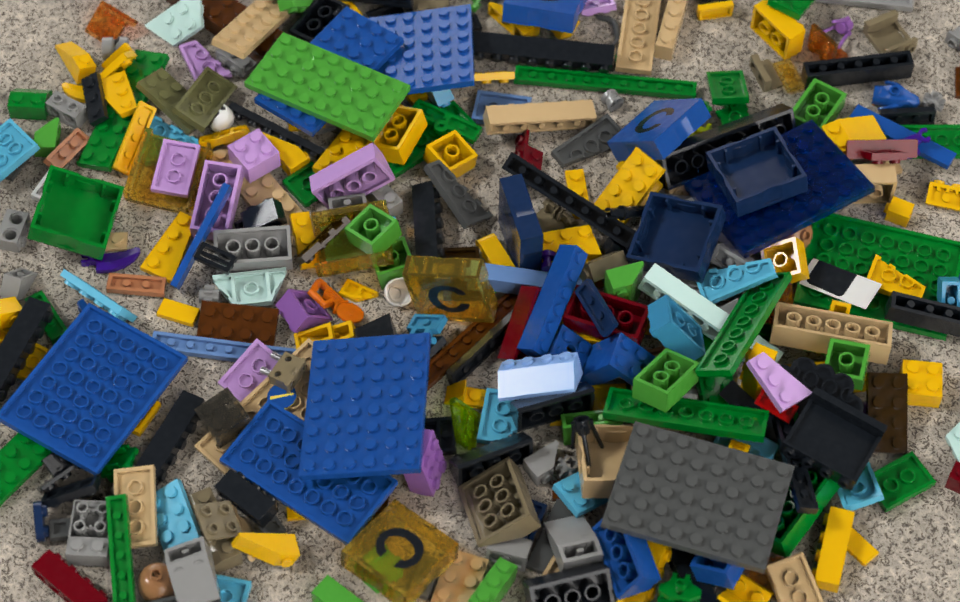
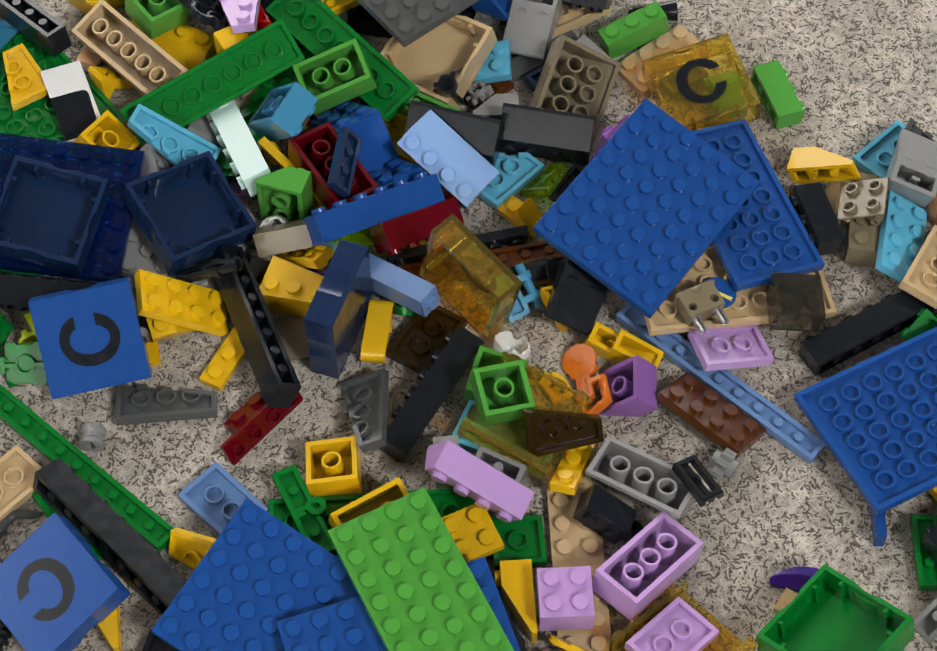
camera: 145 degrees left, 0 degrees up
medium azure plate [60,269,138,322] -> none
nougat plate [106,273,167,298] -> none
yellow wing [140,211,192,283] -> none
yellow tile [156,298,200,327] -> none
blue tile [170,183,233,290] -> none
light aqua wing [212,267,287,307] -> none
tan brick [483,99,597,135] -> none

